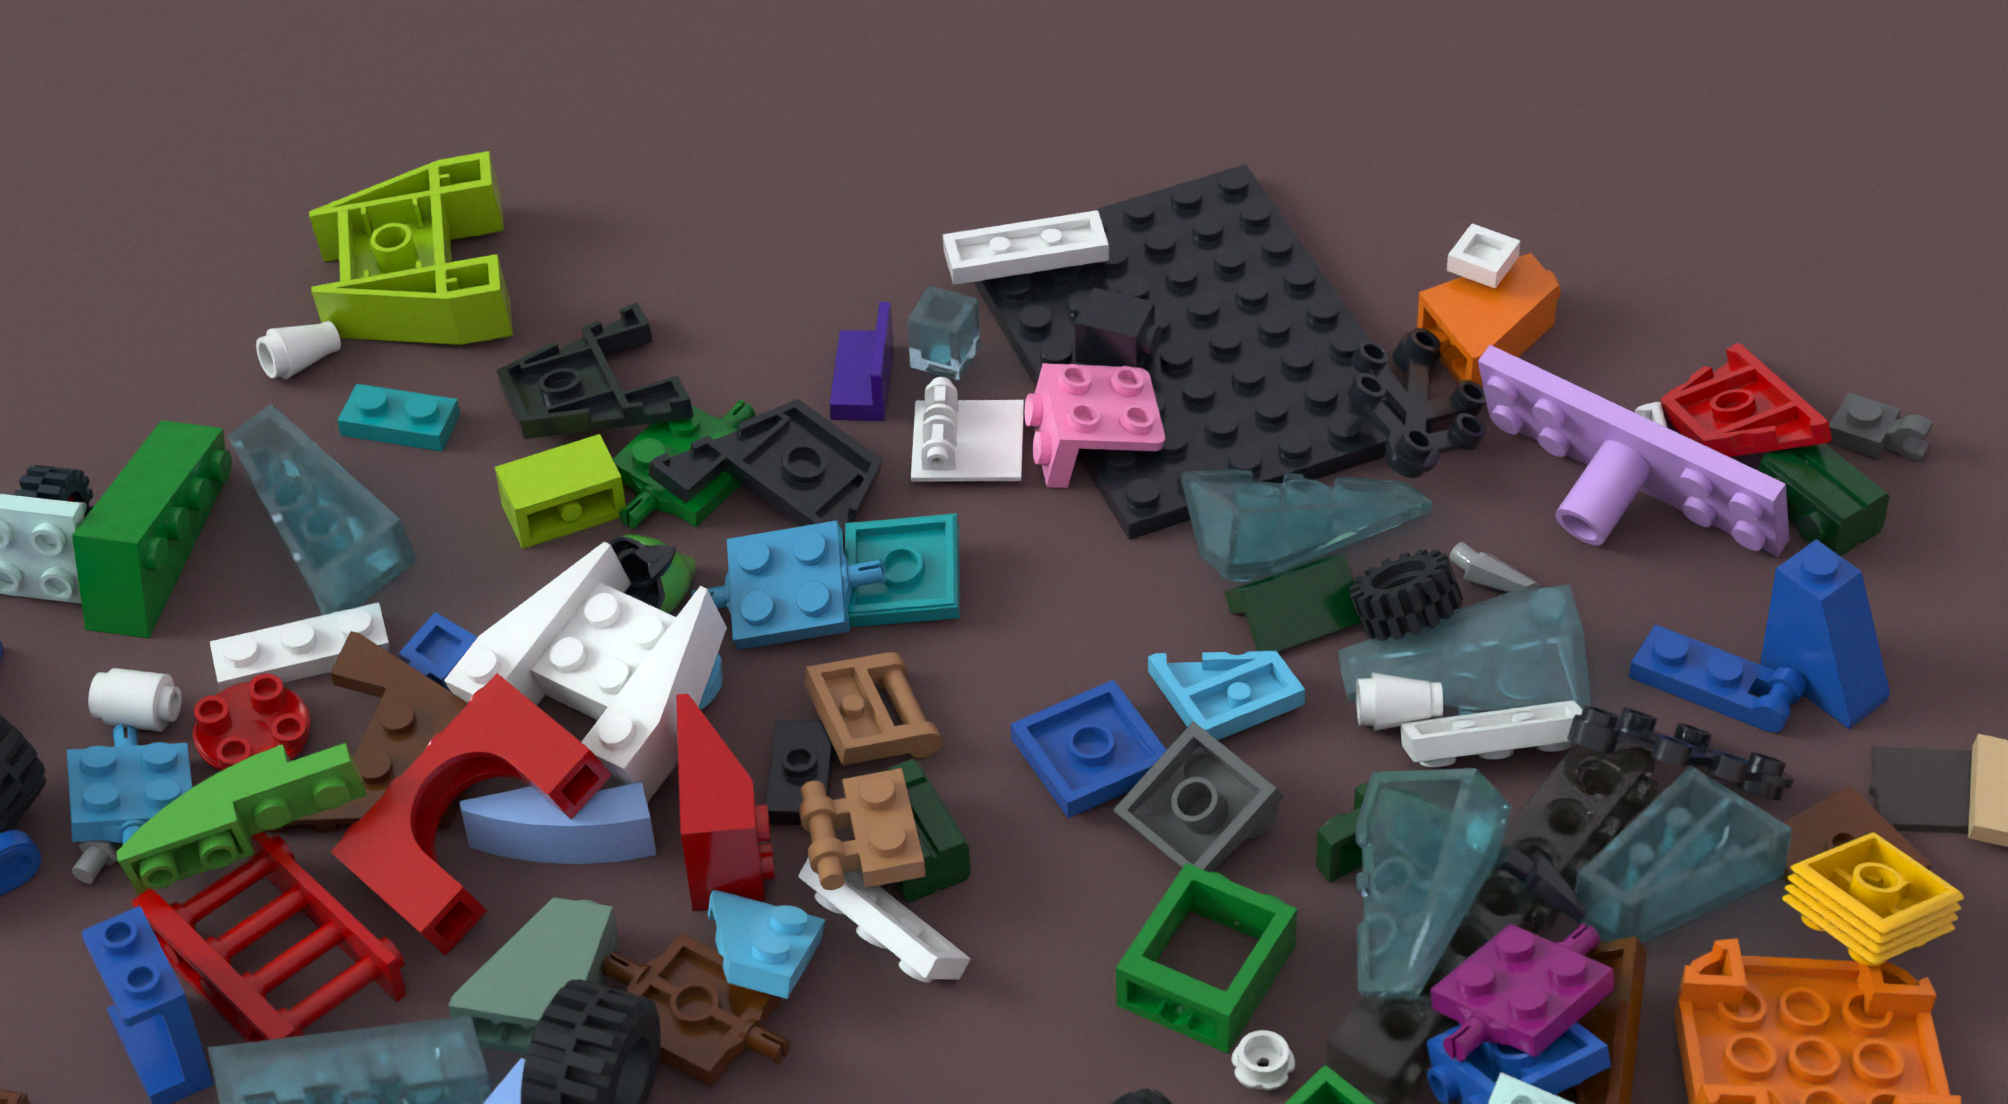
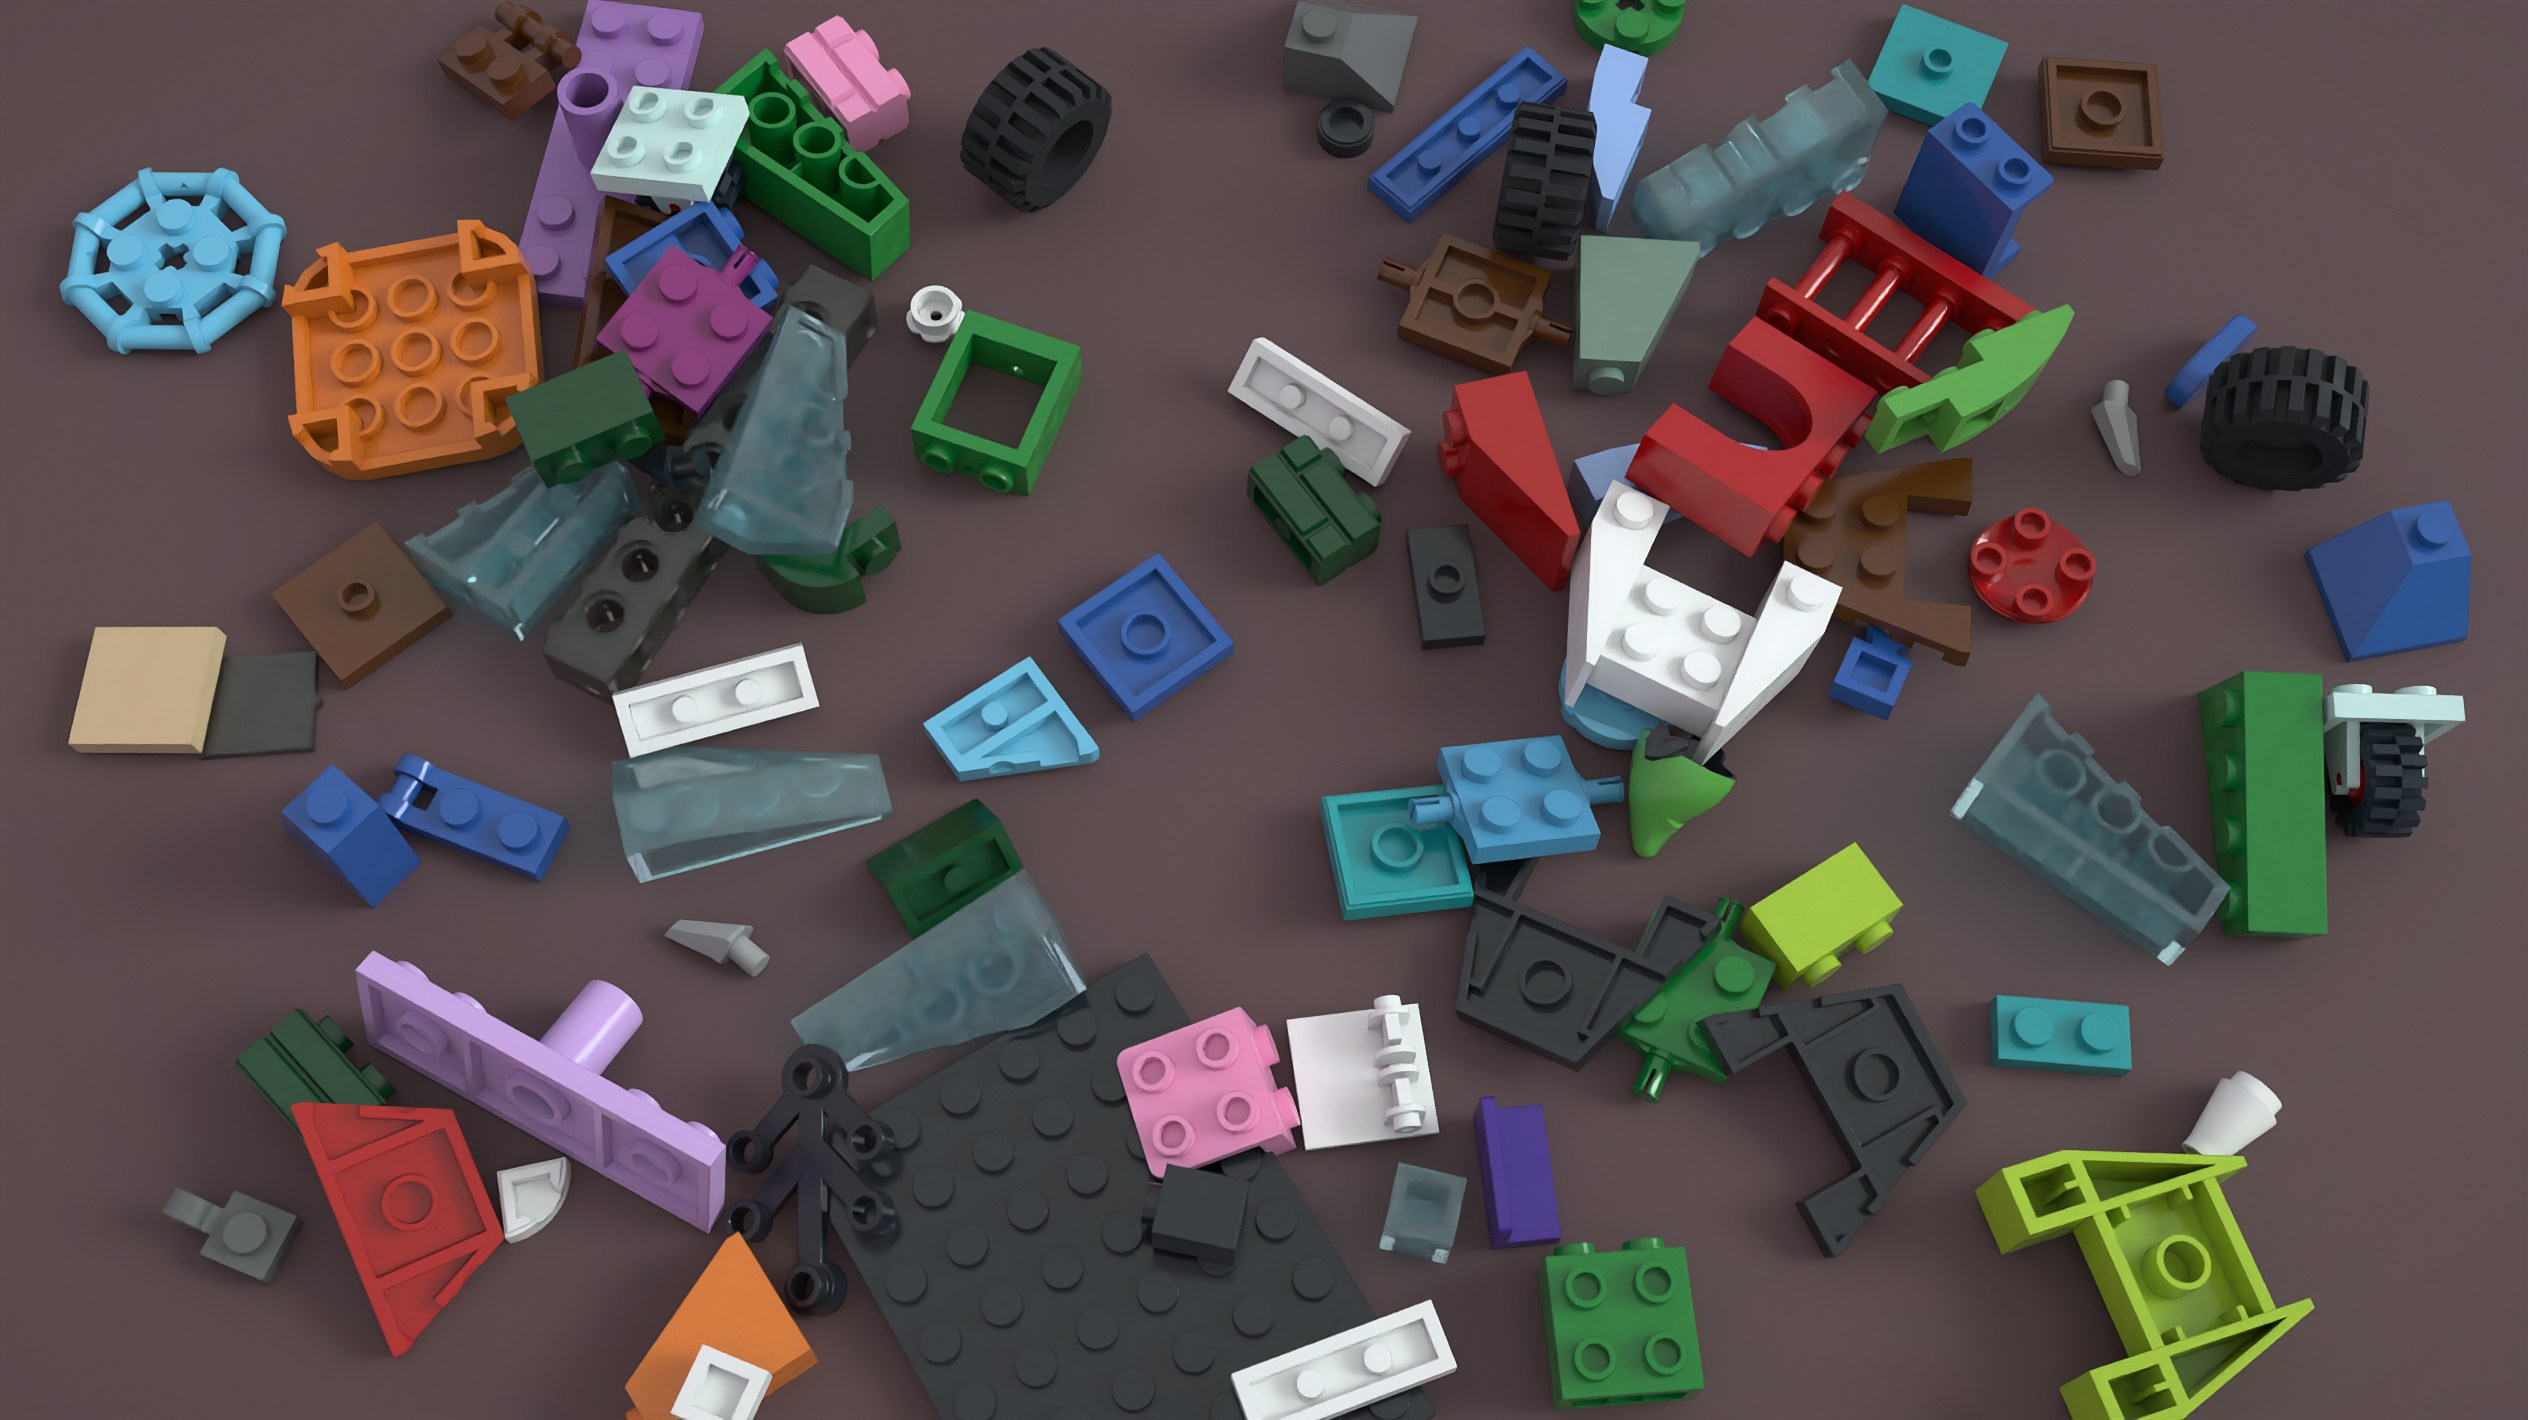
camera: 165 degrees right, 20 degrees up
dark azure plate [67,724,192,845] -> none
white brick [88,668,182,732] -> none
white plate [210,602,391,691] -> none
medium azure wing [708,889,826,999] -> none
medium nougat plate [799,768,926,890] -> none
medium nougat plate [804,652,943,766] -> none
dark grey slope [1113,721,1284,872] -> none
black tyre [1349,549,1463,641] -> none
white cone [1356,672,1443,731] -> none
black plant [1567,705,1794,800] -> none
yellow brick [1782,832,1964,966] -> none
none -> dark green brick [505,349,666,489]
none -> green brick [1537,1238,1705,1411]

